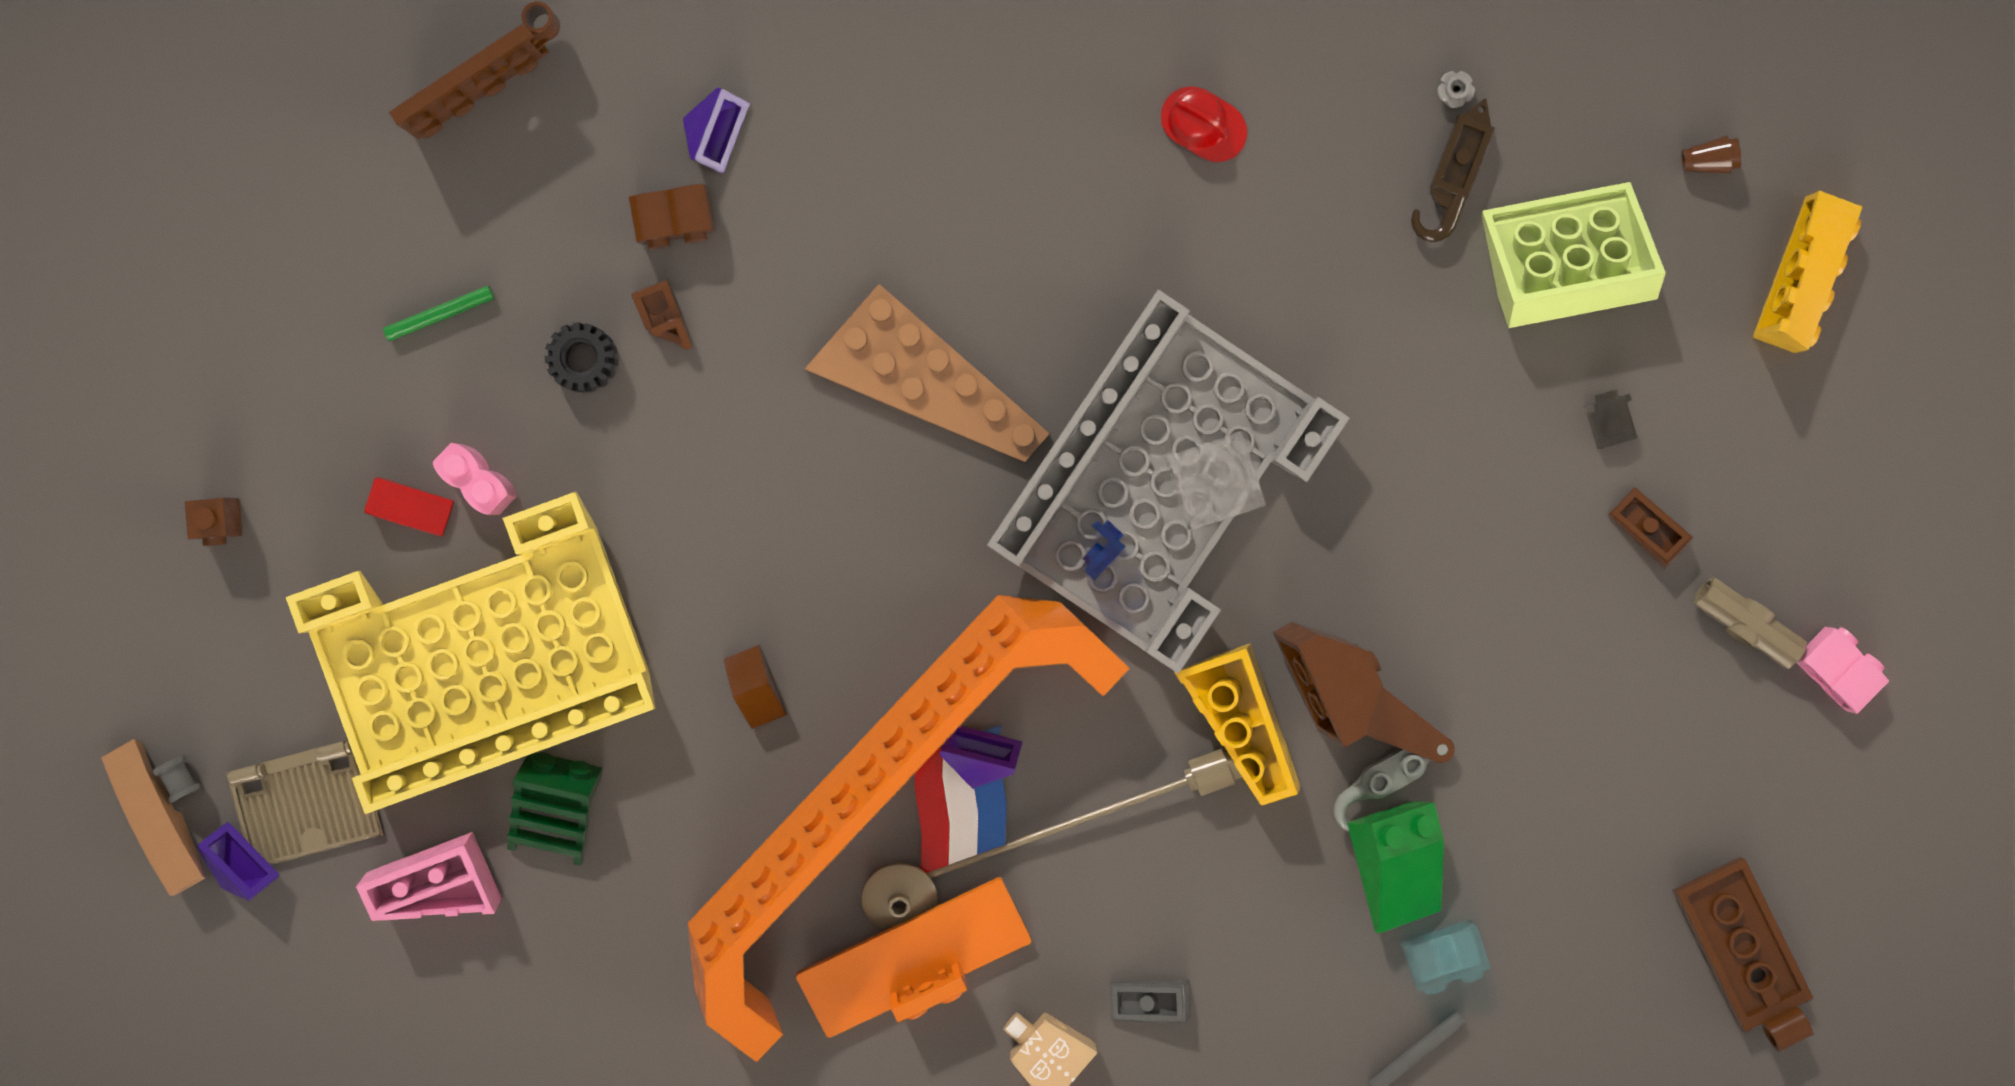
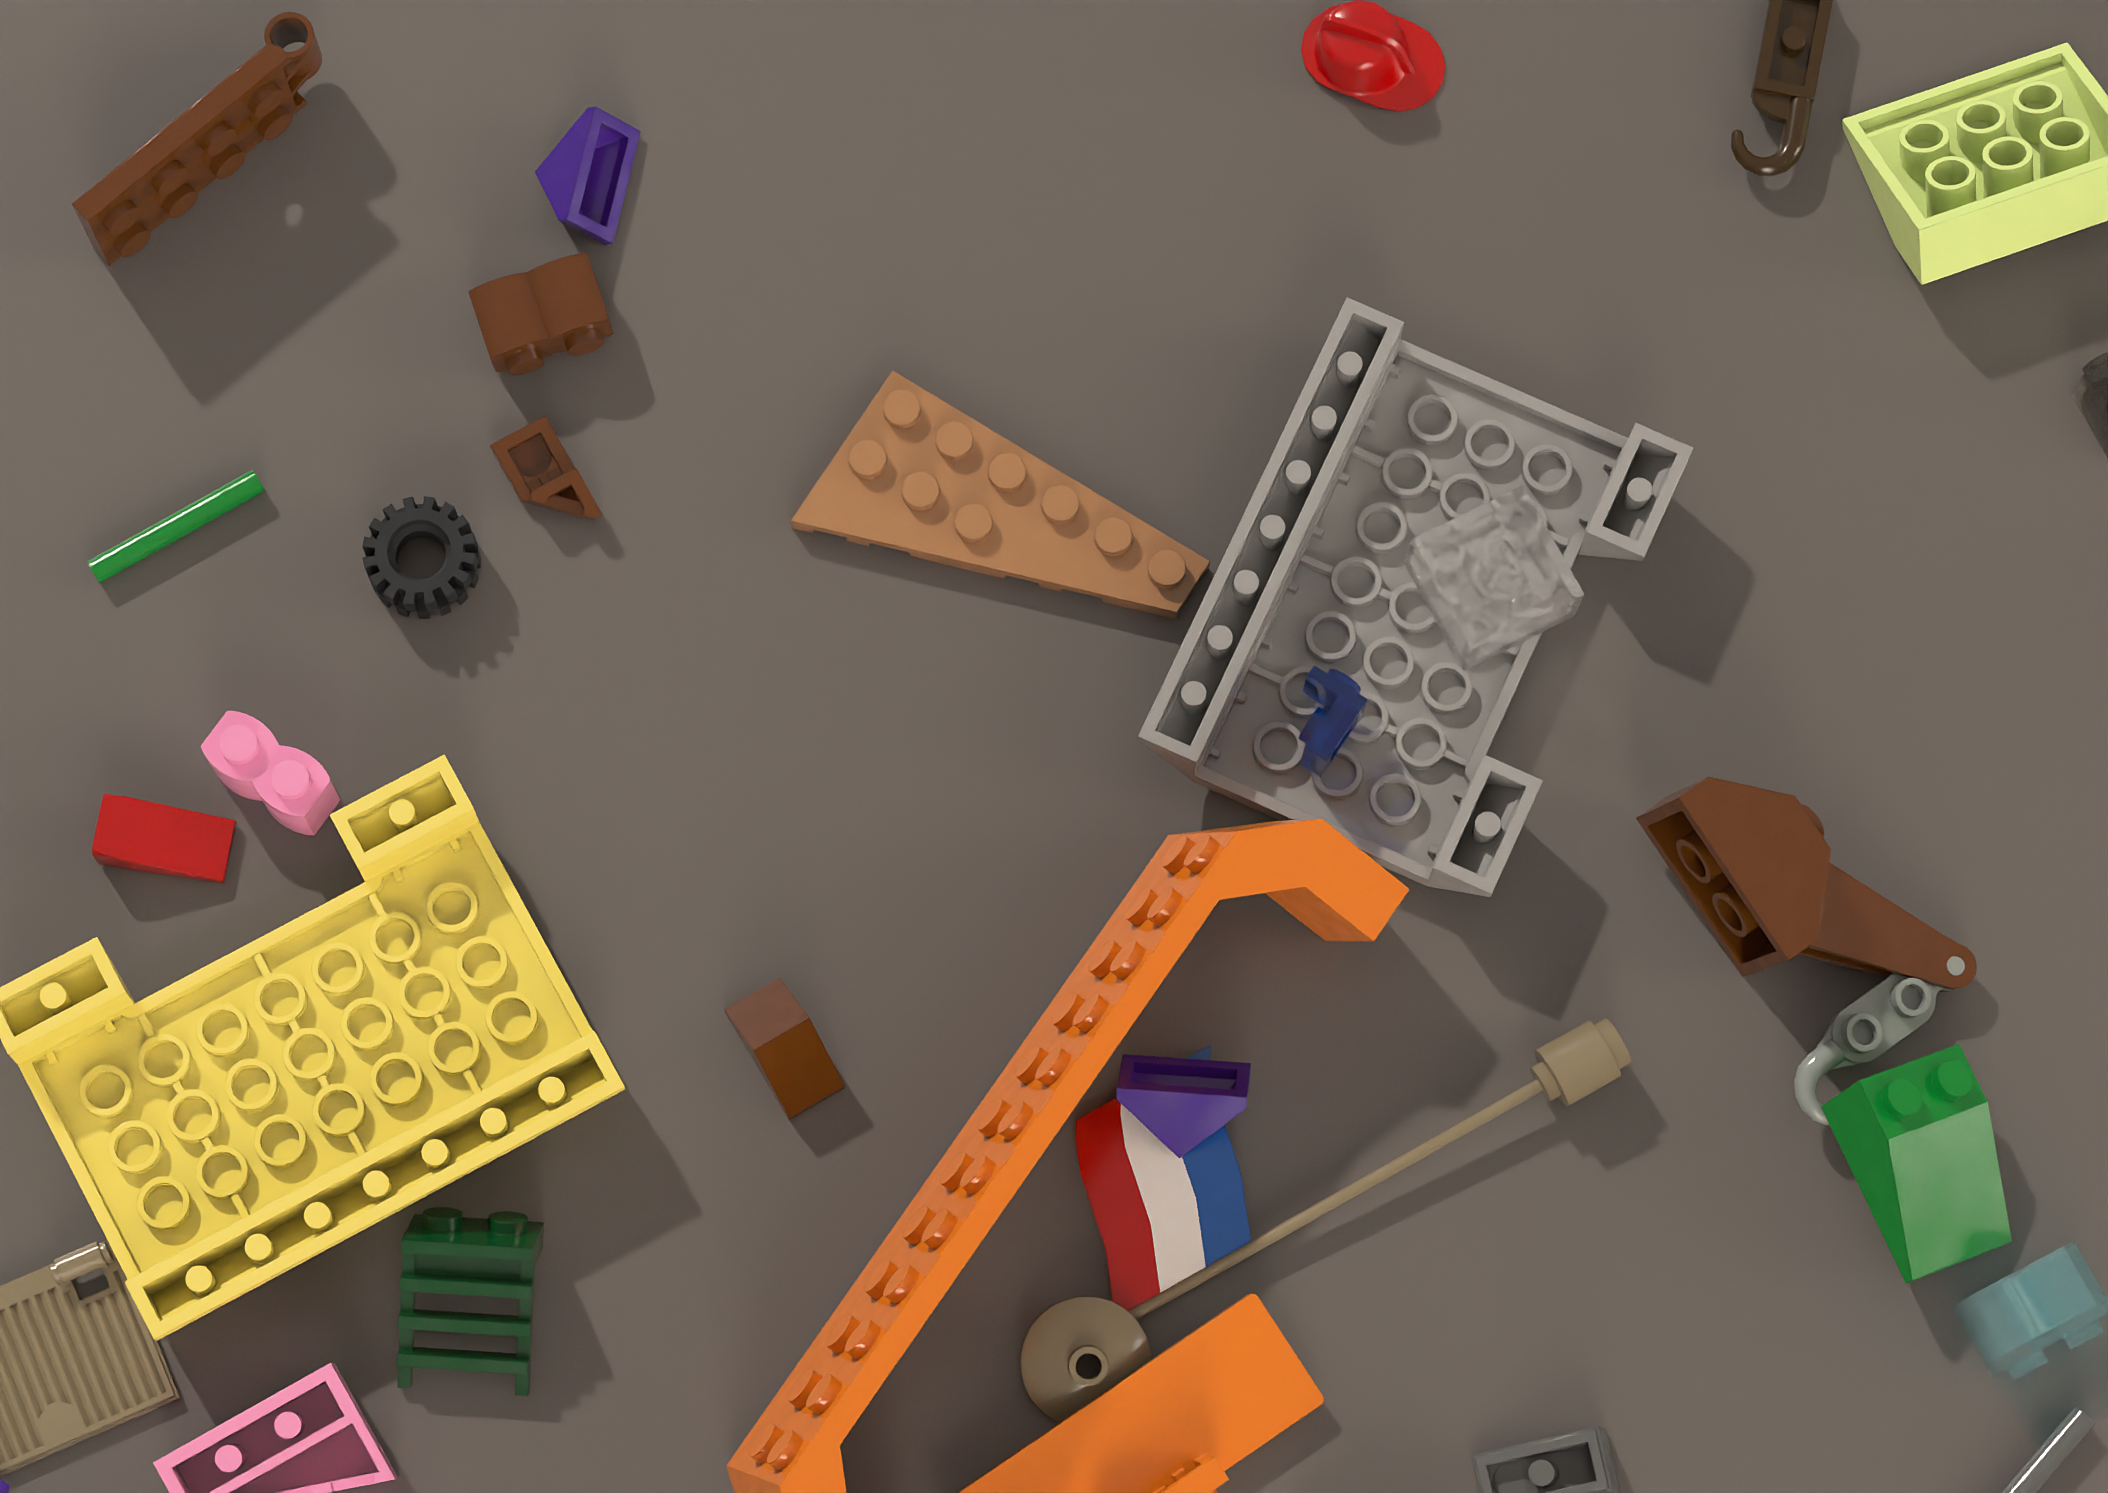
camera: 10 degrees left, 15 degrees down
yellow wedge [1174,643,1301,806] -> none

